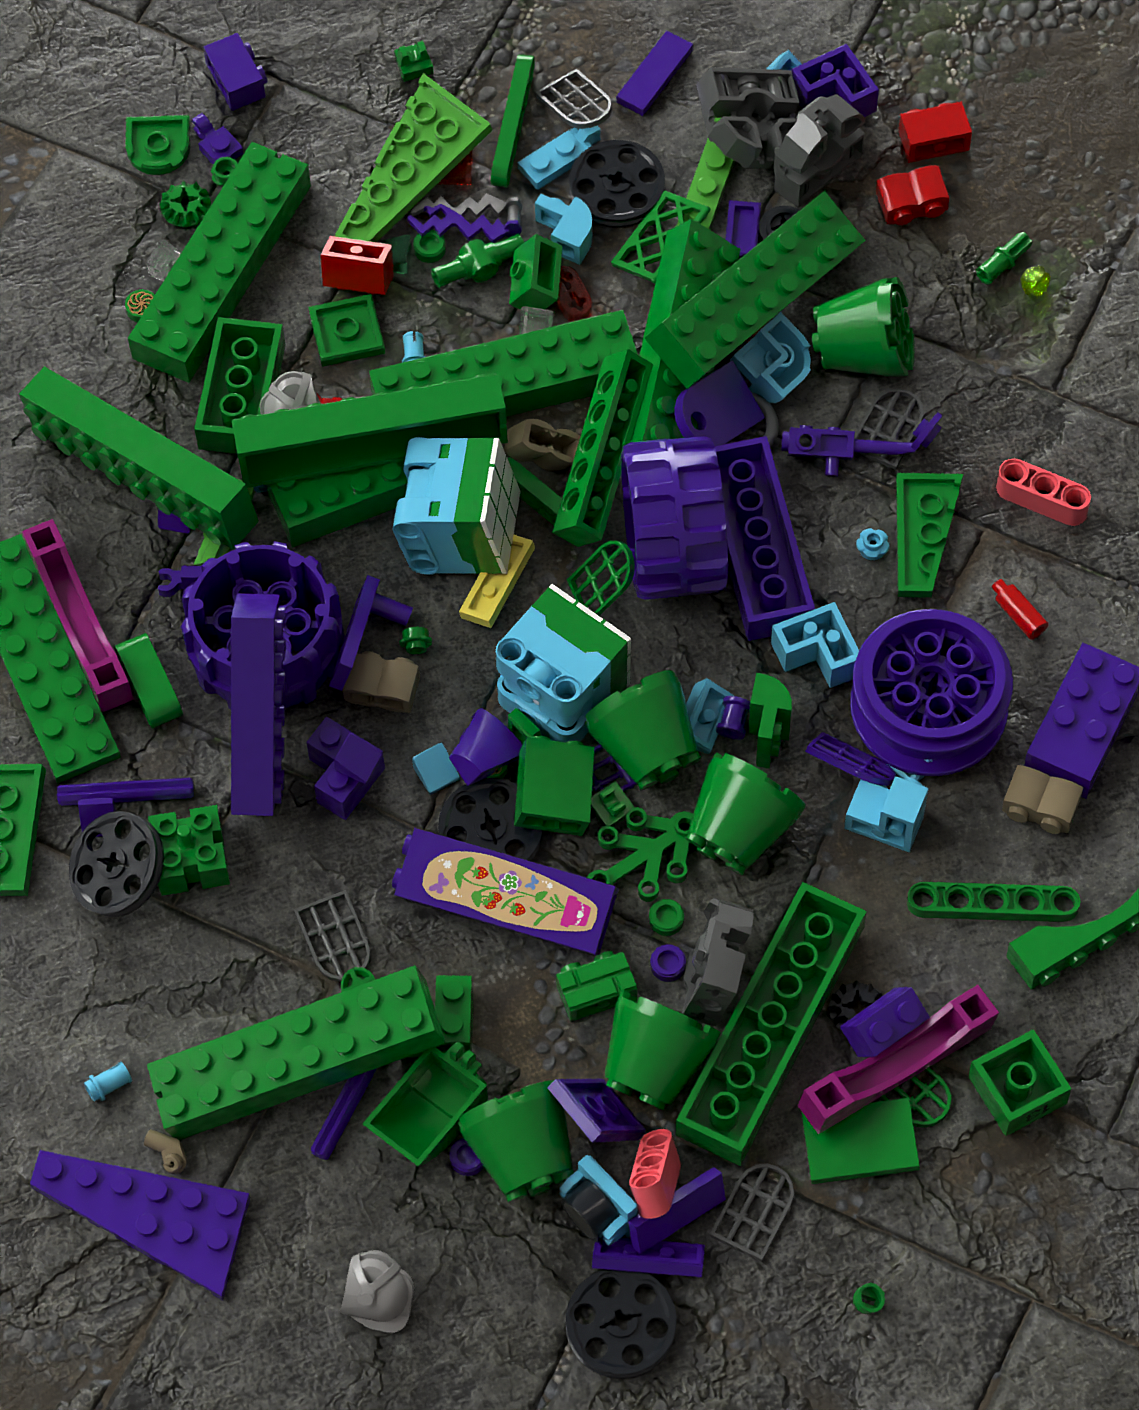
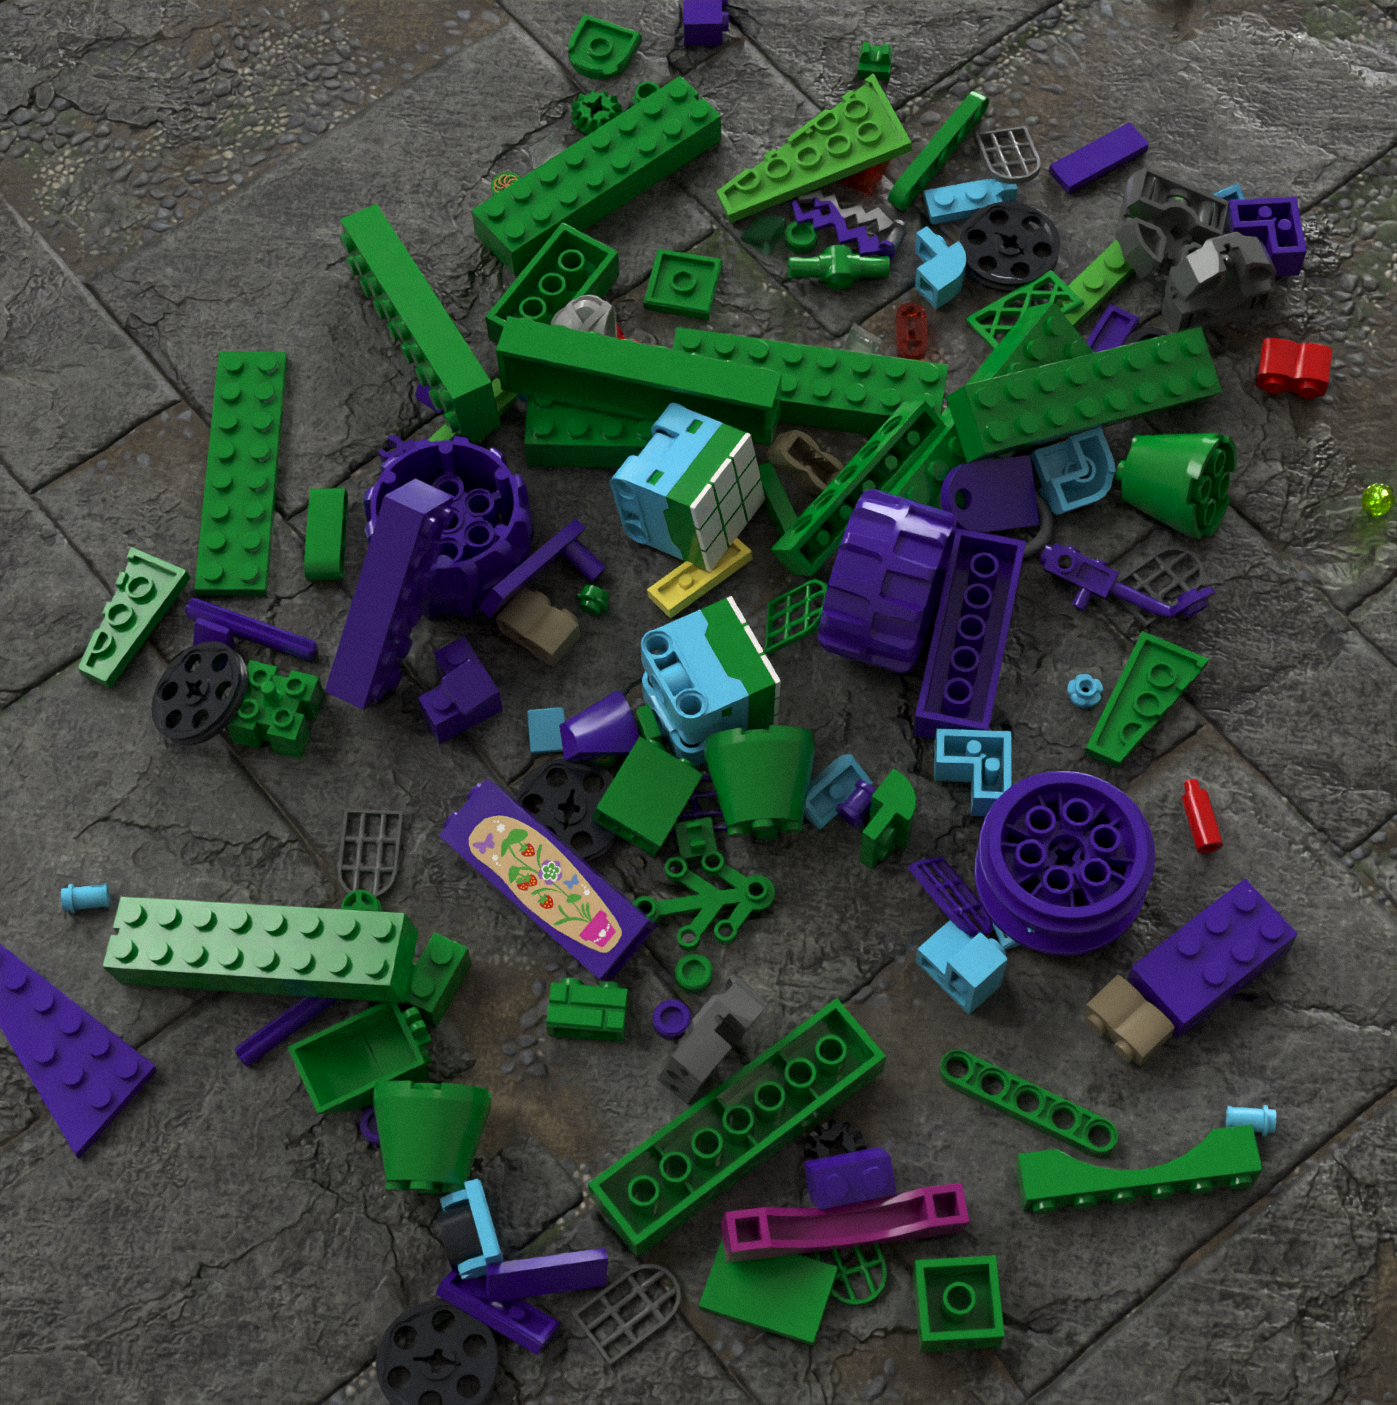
camera: 25 degrees right, 0 degrees up
magenta arch [22,519,134,713] -> none
dark tan arm [144,1129,187,1174] -> none
dark purple plate [192,113,244,164] -> none
red brick [321,236,394,295] -> none
light grey helmet [340,1250,414,1333] -> none
medium azure pin [402,331,425,363] -> none
green brick [509,234,562,316] -> none
dark purple tile [547,1079,646,1143] -> none
green cone [604,990,721,1110] -> none
coral beam [629,1129,681,1219] -> none
green cone [686,752,806,875] -> none
red brick [898,101,972,163] -> none
green axle [976,232,1032,285] -> none
coral beam [996,458,1091,526] -> none

